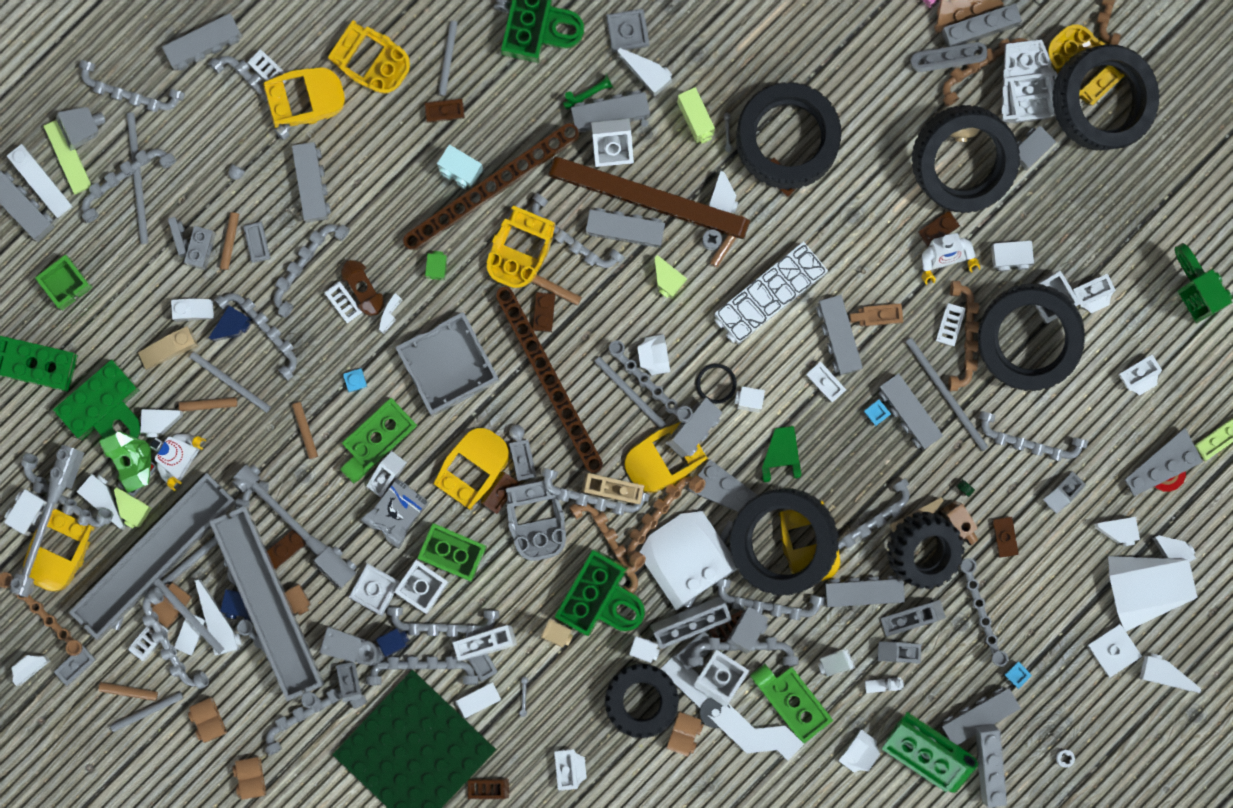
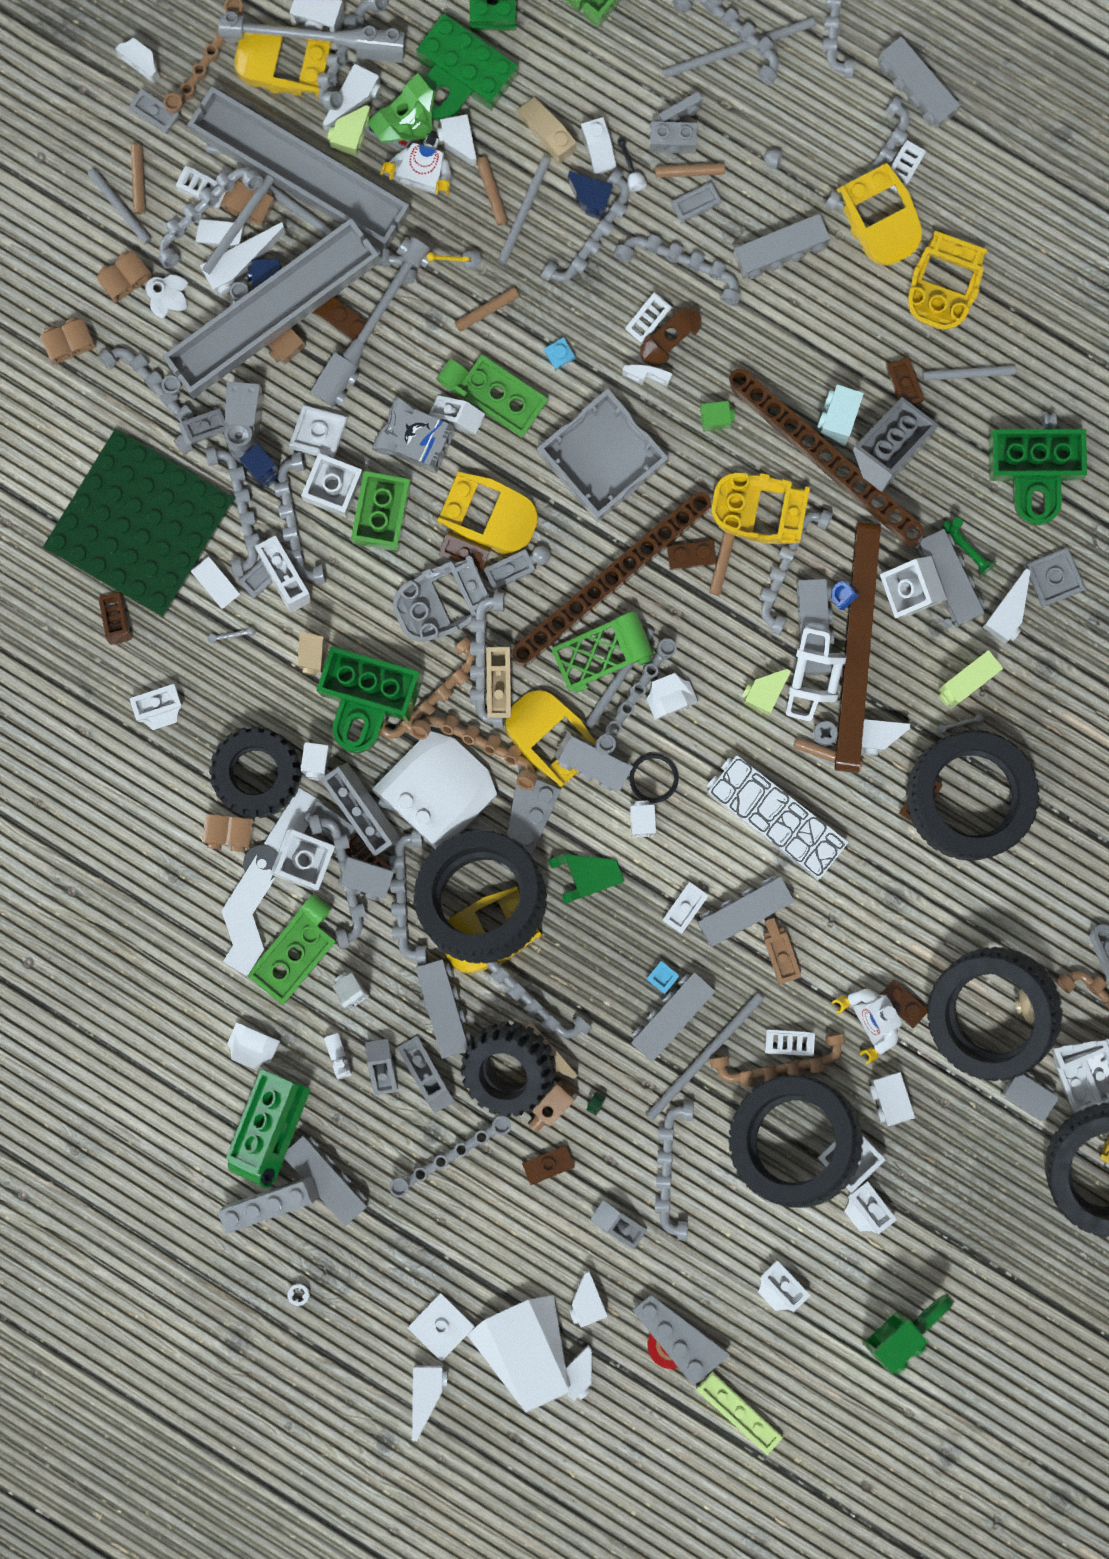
camera: 75 degrees right, 0 degrees up
medium azure plate [1004,662,1032,689] -> none
none -> white plate [145,275,188,319]
none -> hinge [426,250,481,270]
none -> bright green piece [551,611,654,694]
none -> white hinge [617,138,647,192]
none -> white bar [786,626,847,721]
none -> tile [831,581,859,611]
none -> light grey slope [853,397,939,492]

